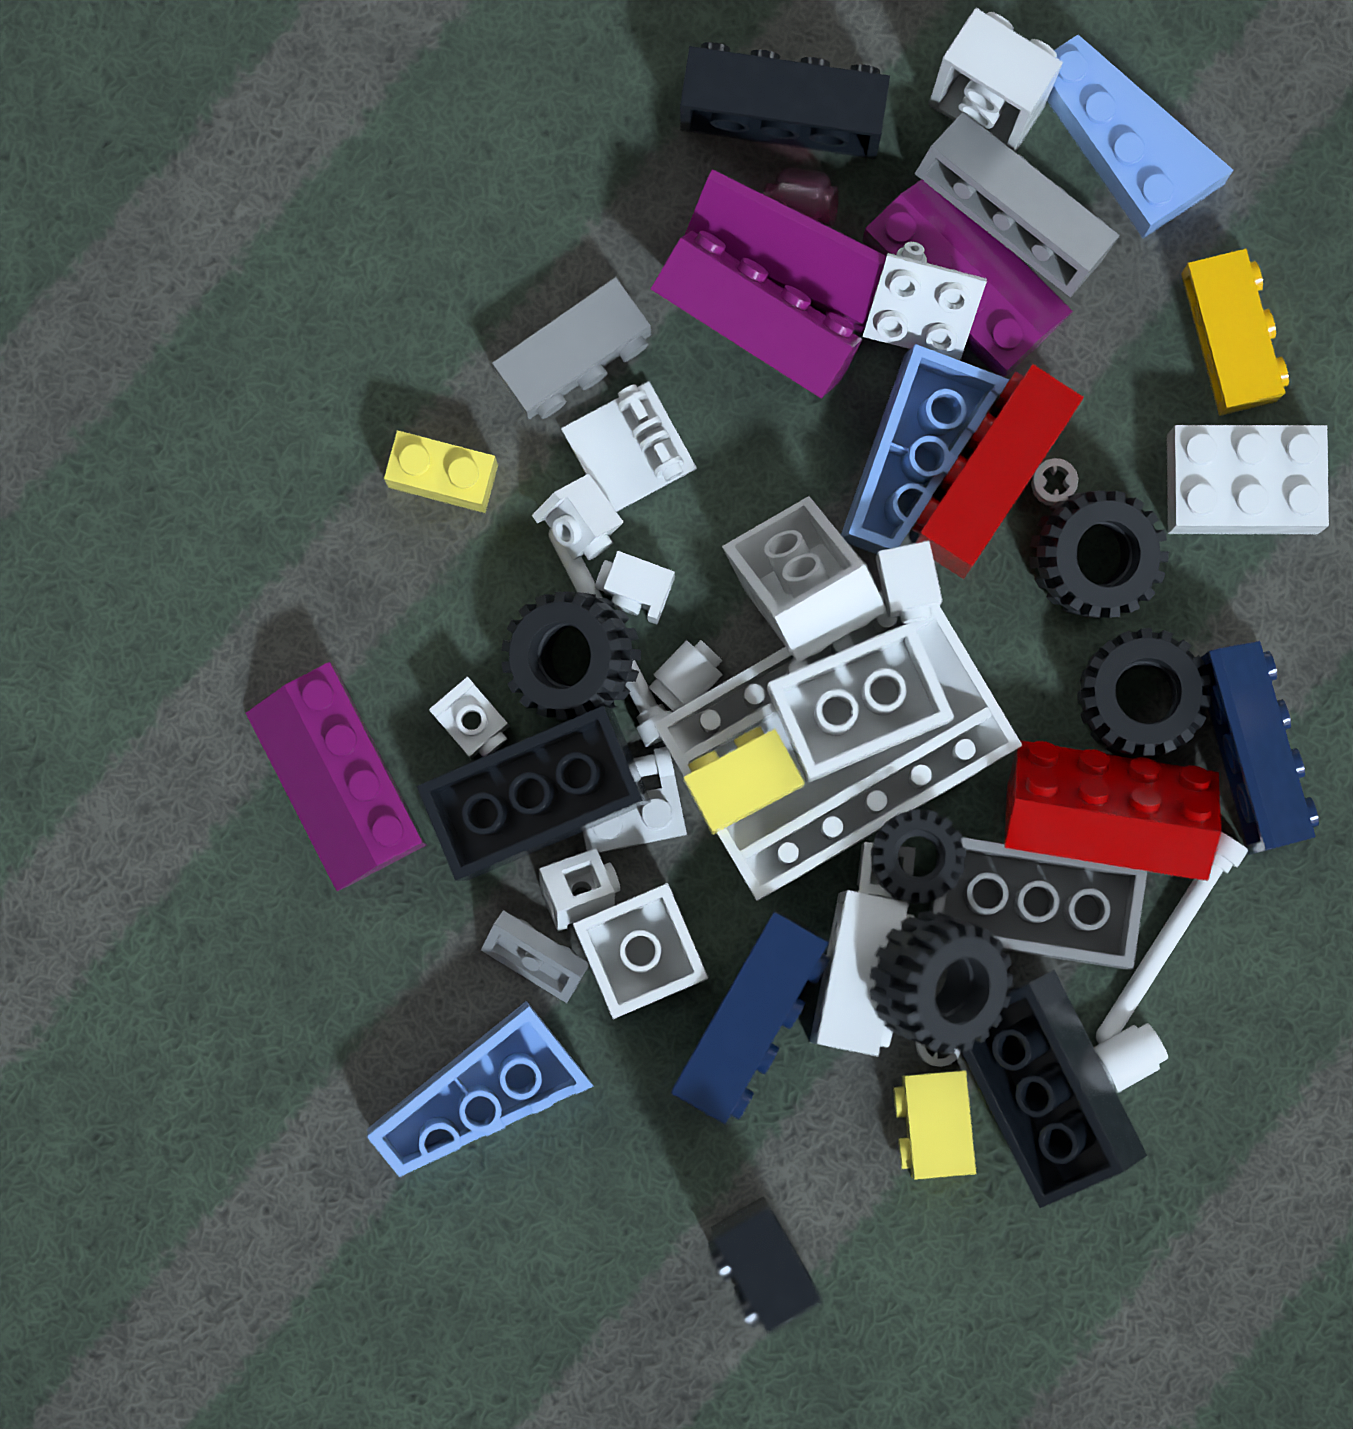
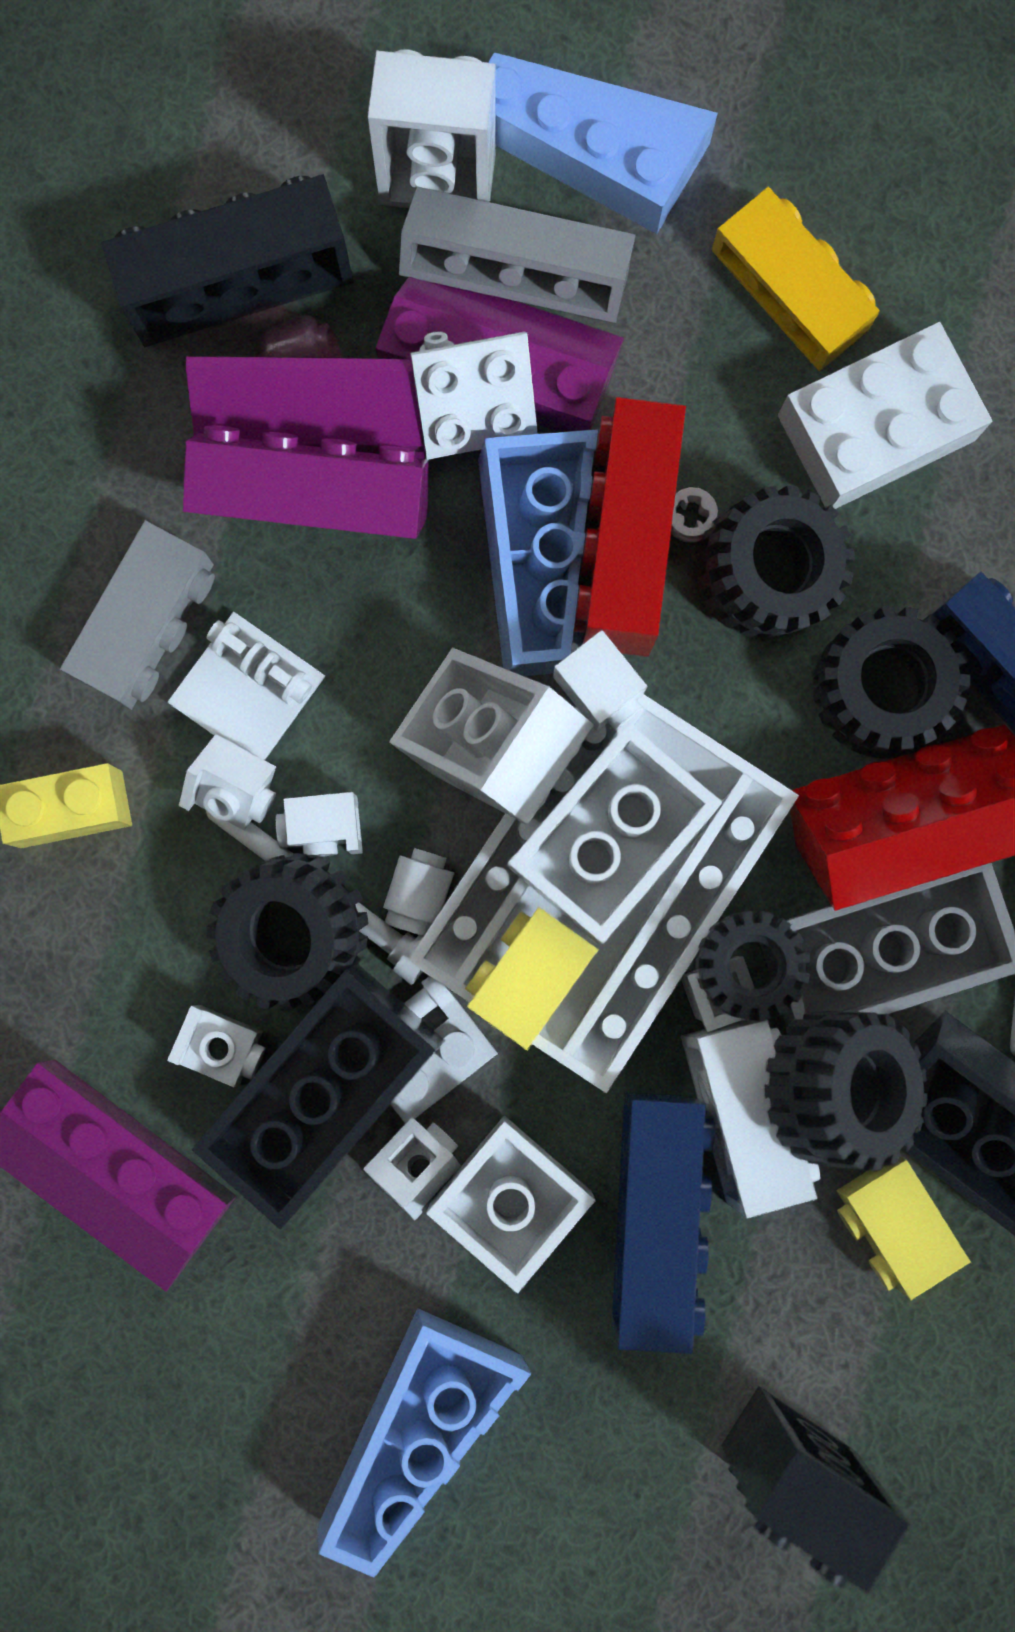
camera: 30 degrees left, 0 degrees up
light grey plate [481,910,590,1003] -> none

